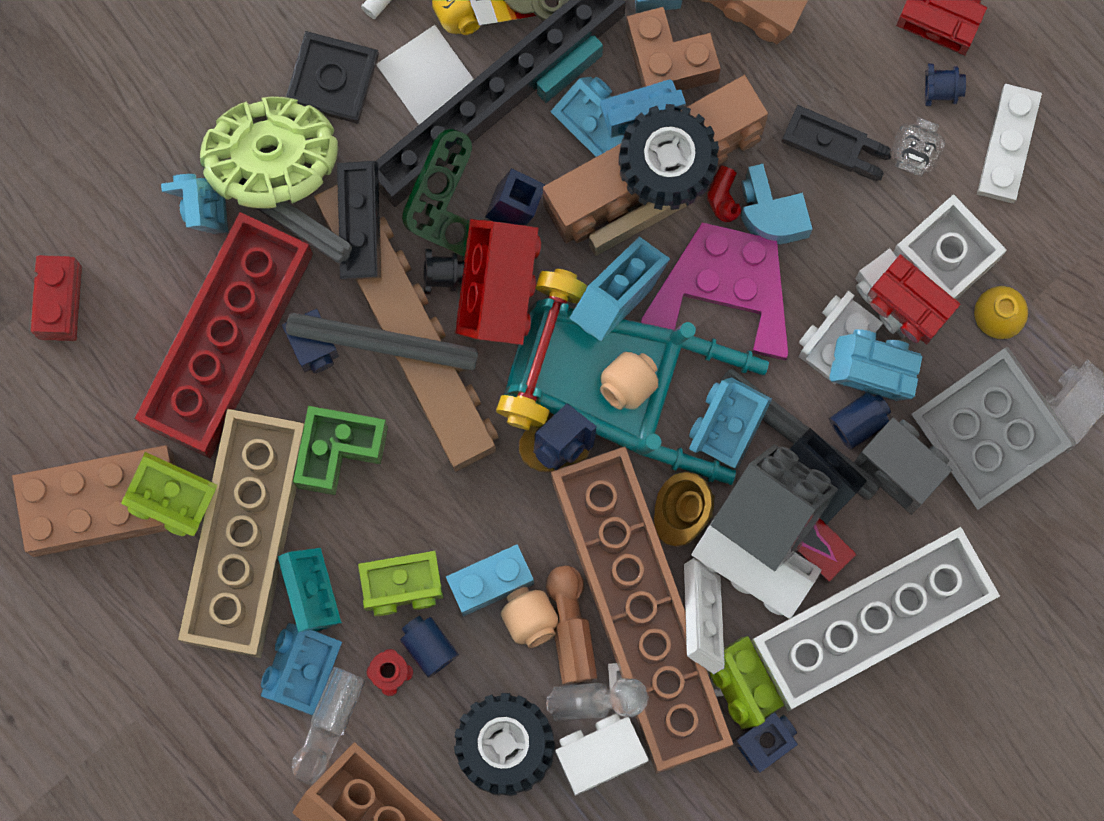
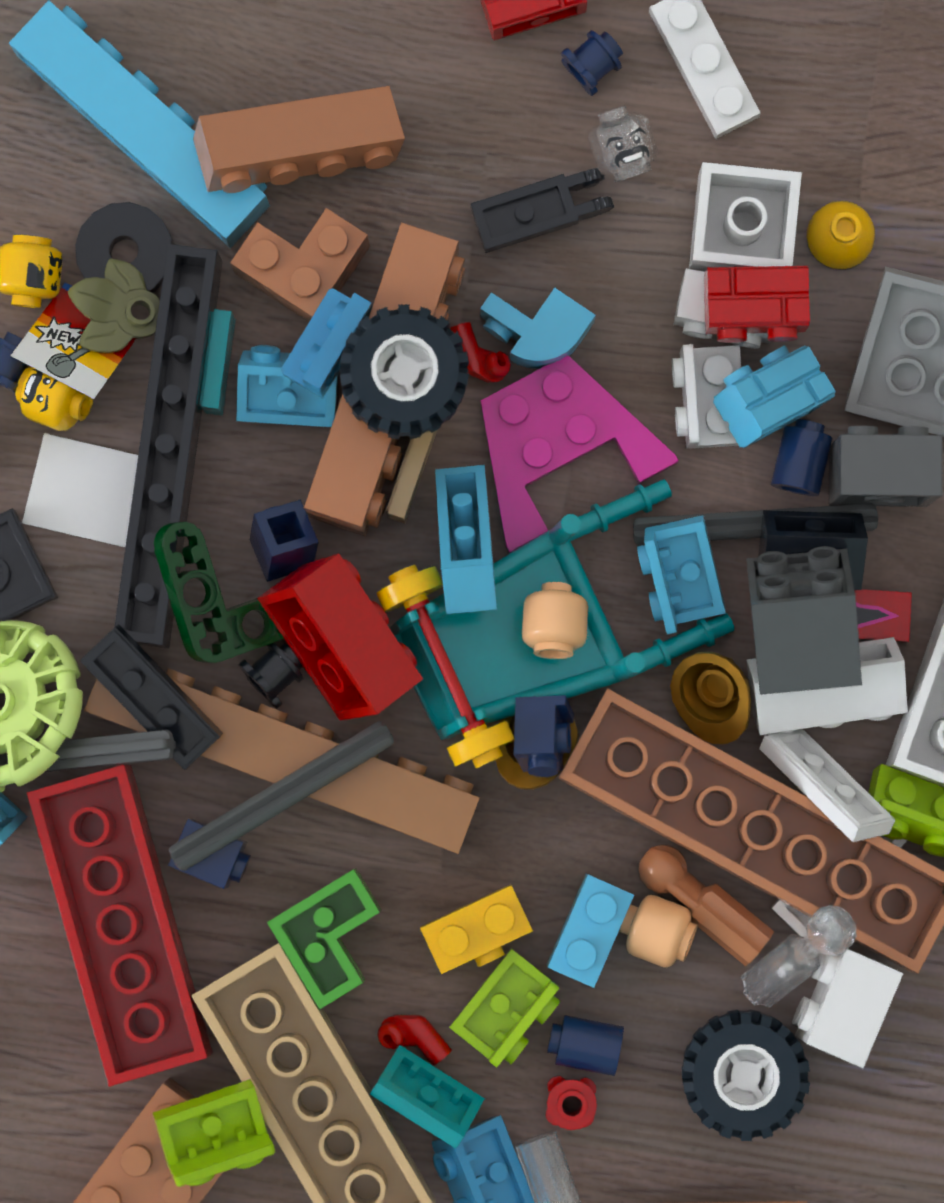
camera: 40 degrees left, 5 degrees up
none -> red arm [377,1014,452,1066]
none -> yellow brick [420,884,533,974]

